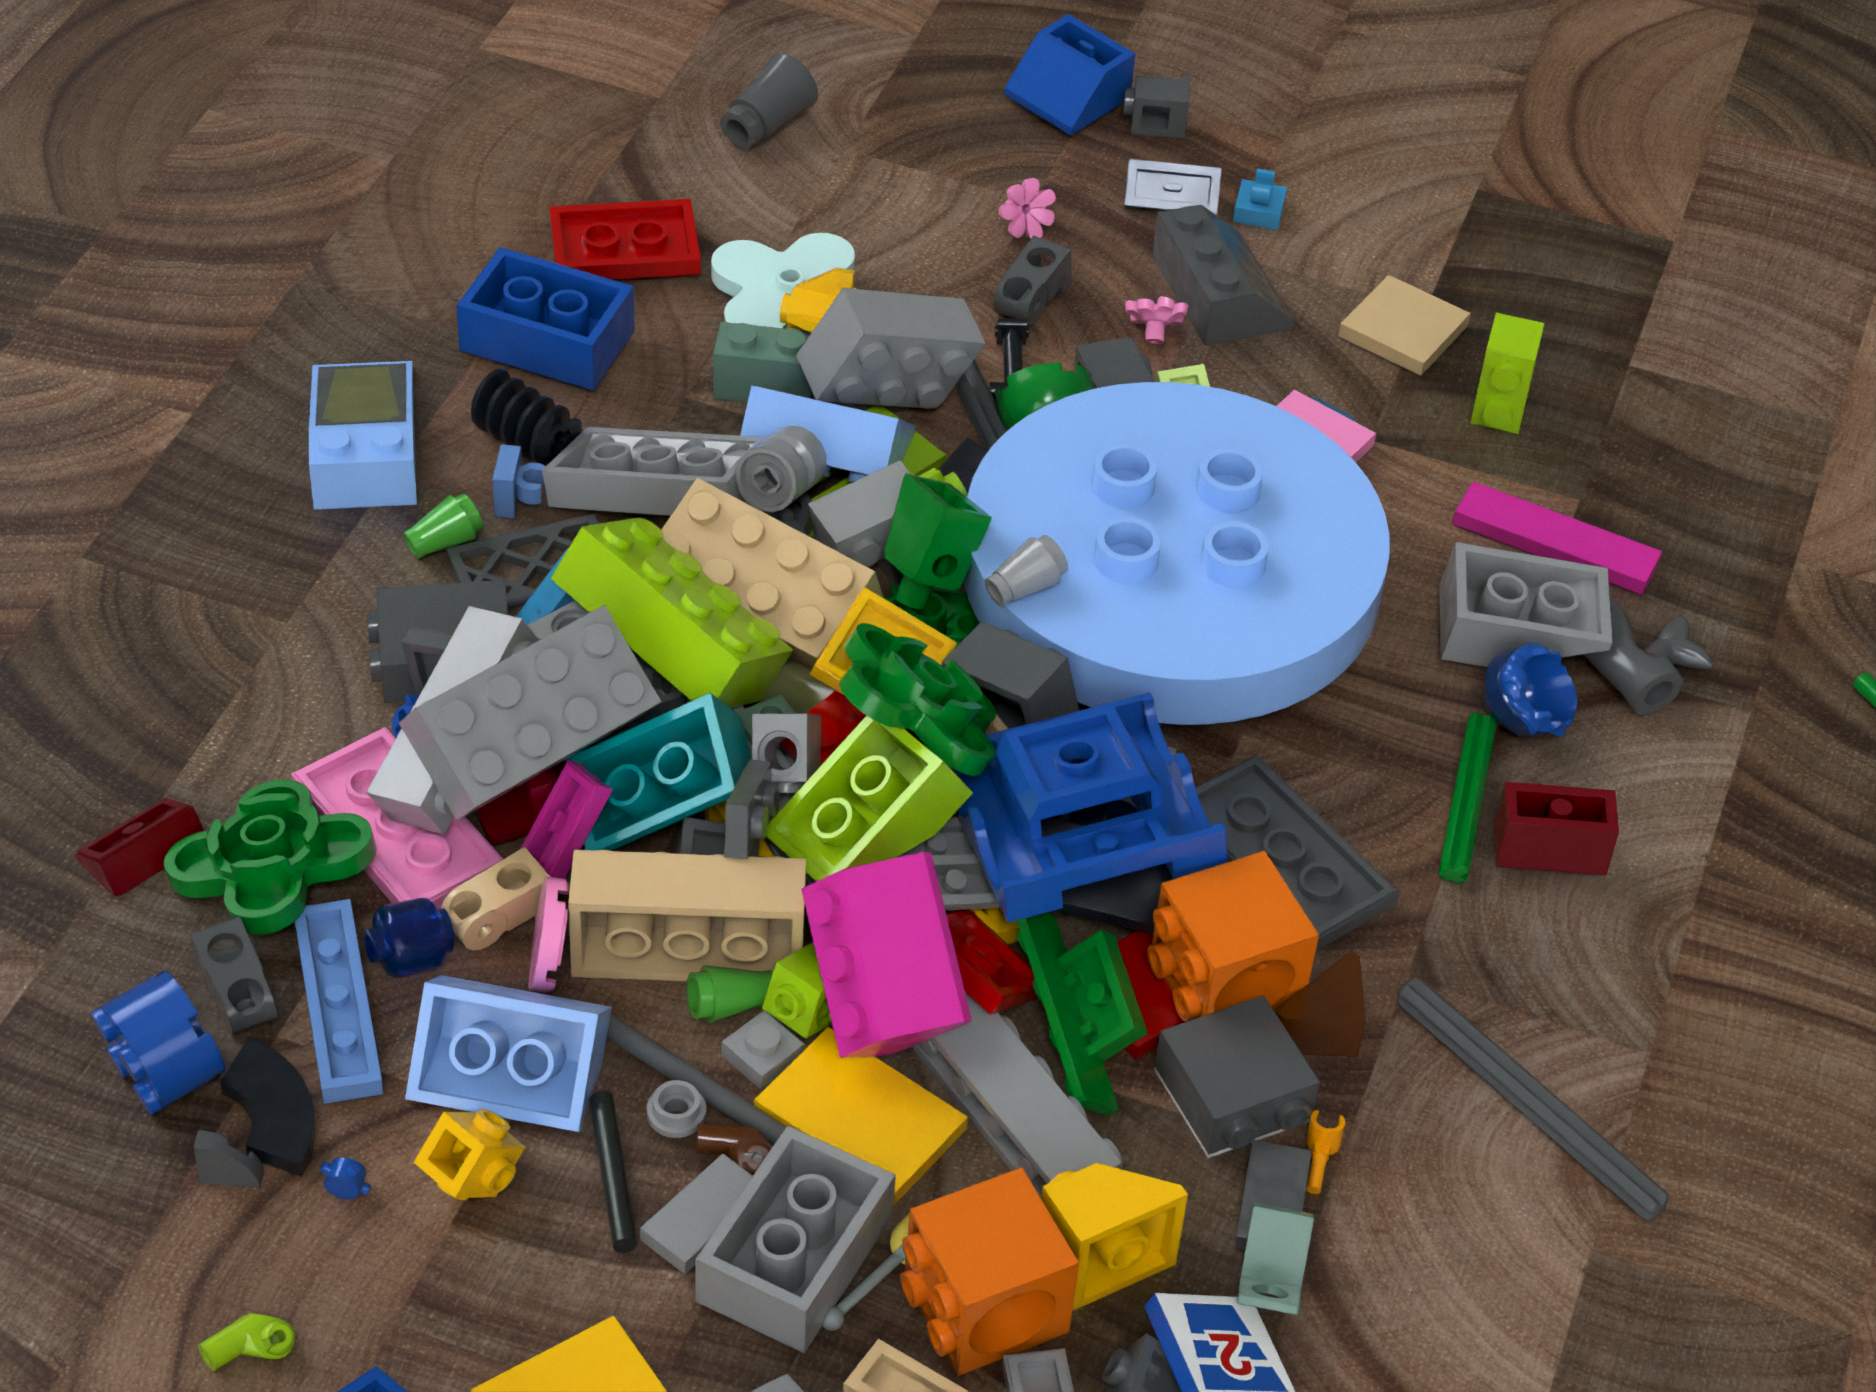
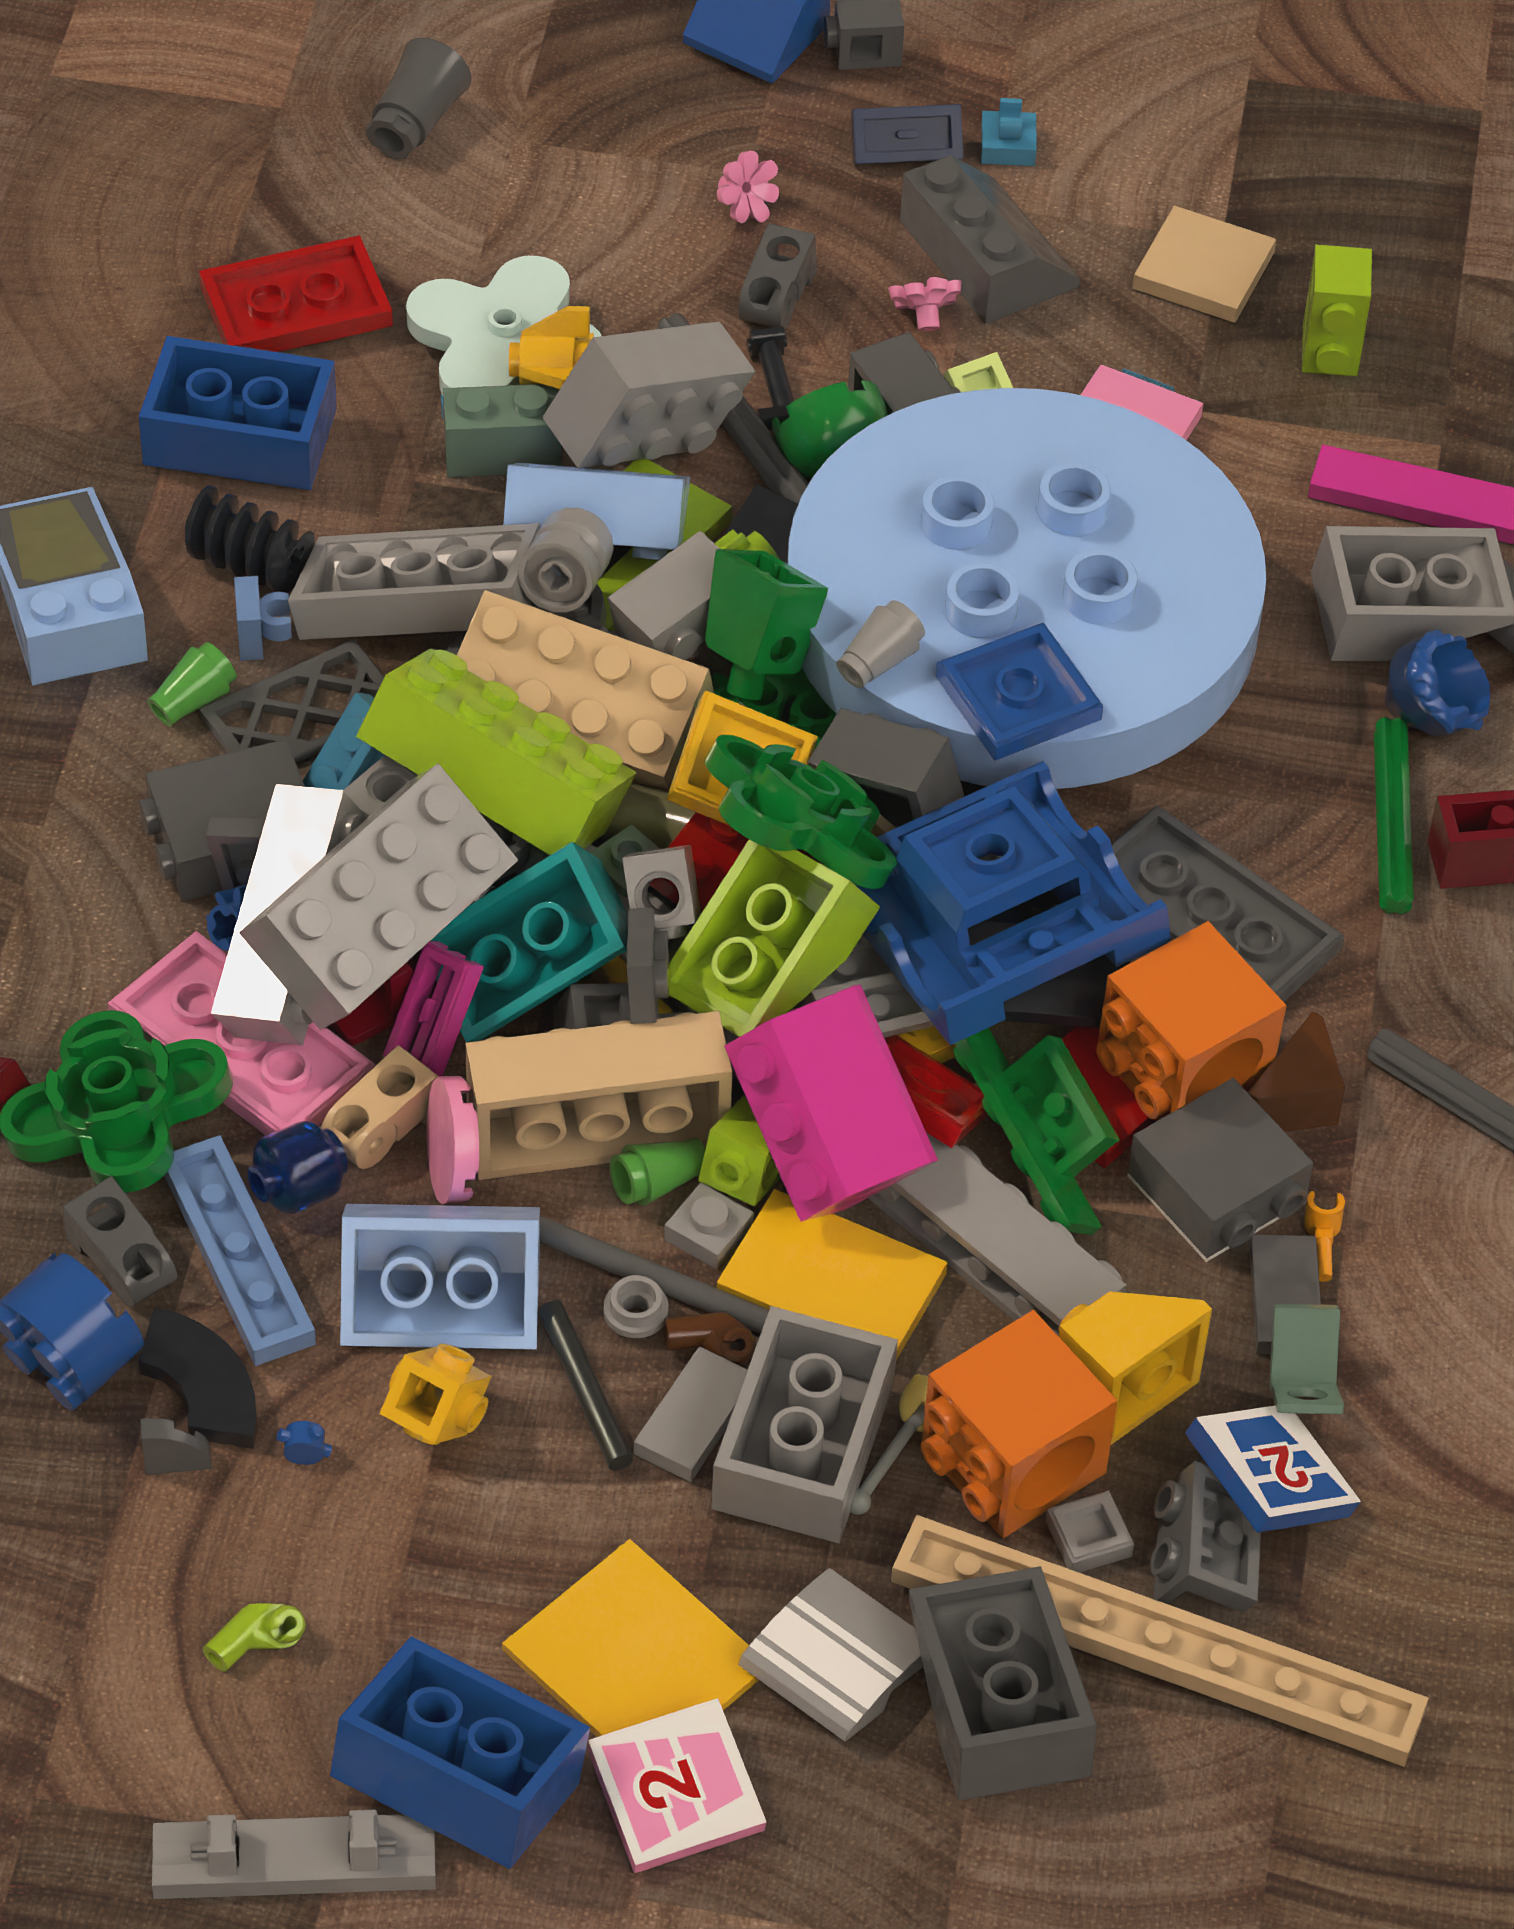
camera: 10 degrees left, 5 degrees up
none -> blue tile [936,622,1103,761]

